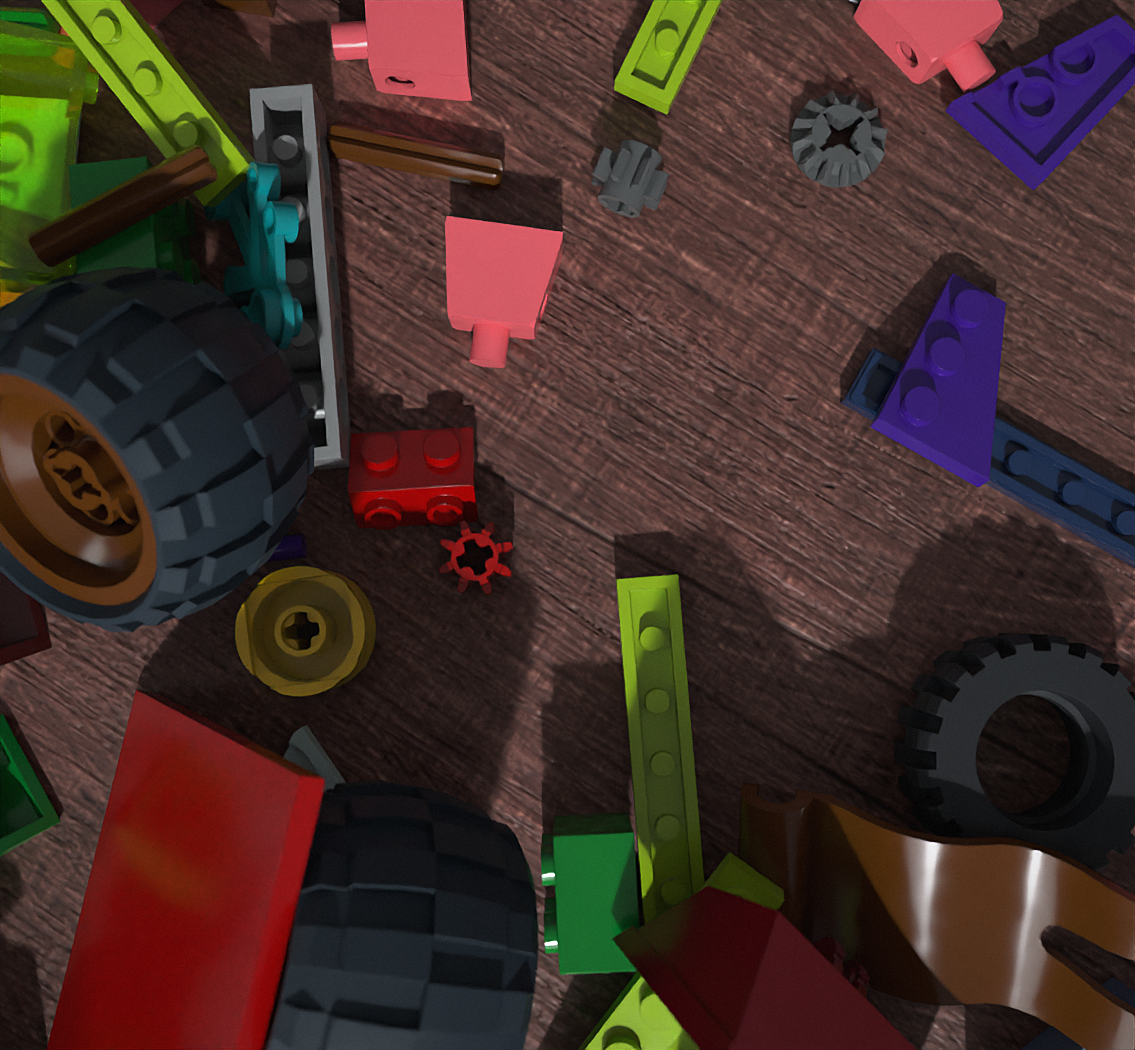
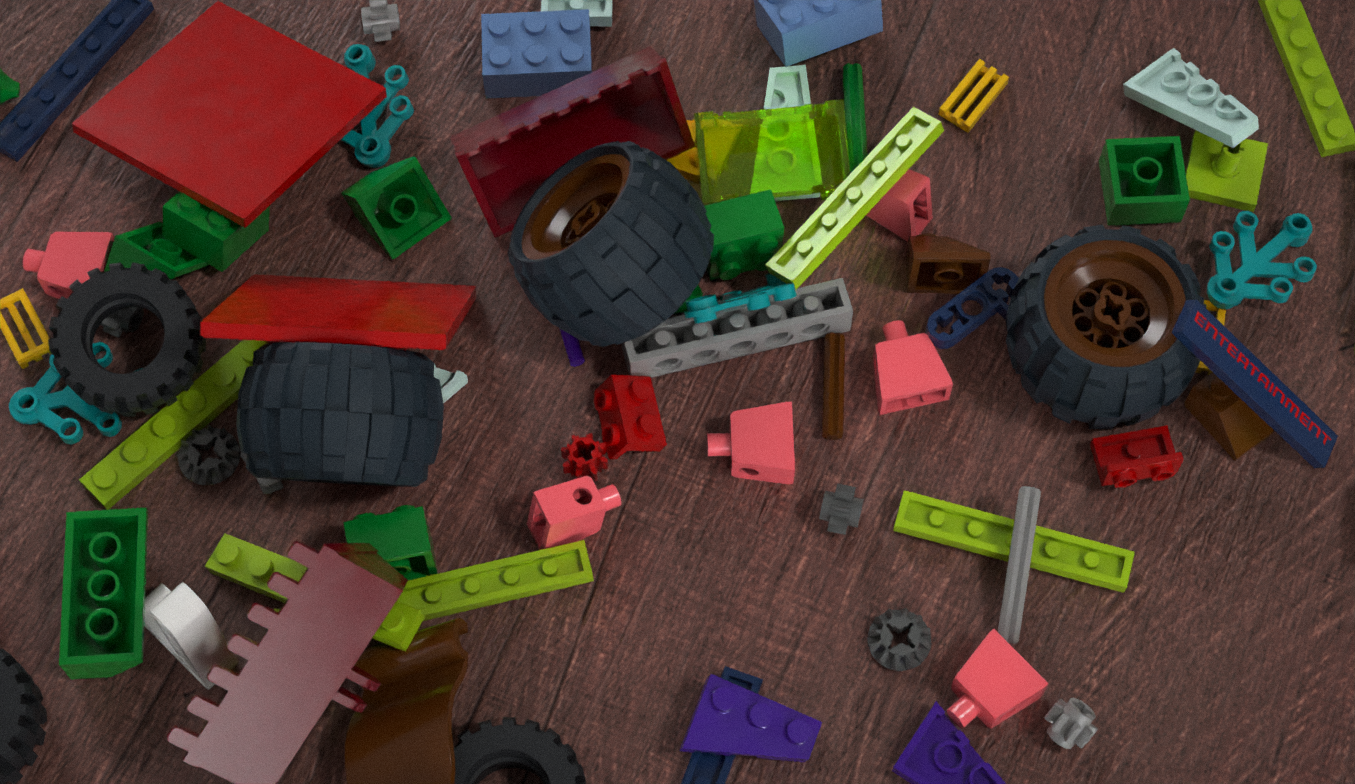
camera: 85 degrees right, 20 degrees down
reddish brown axle [27,145,218,267] -> none
yellow brick [235,566,376,696] -> none
none -> coral torso [527,476,621,550]

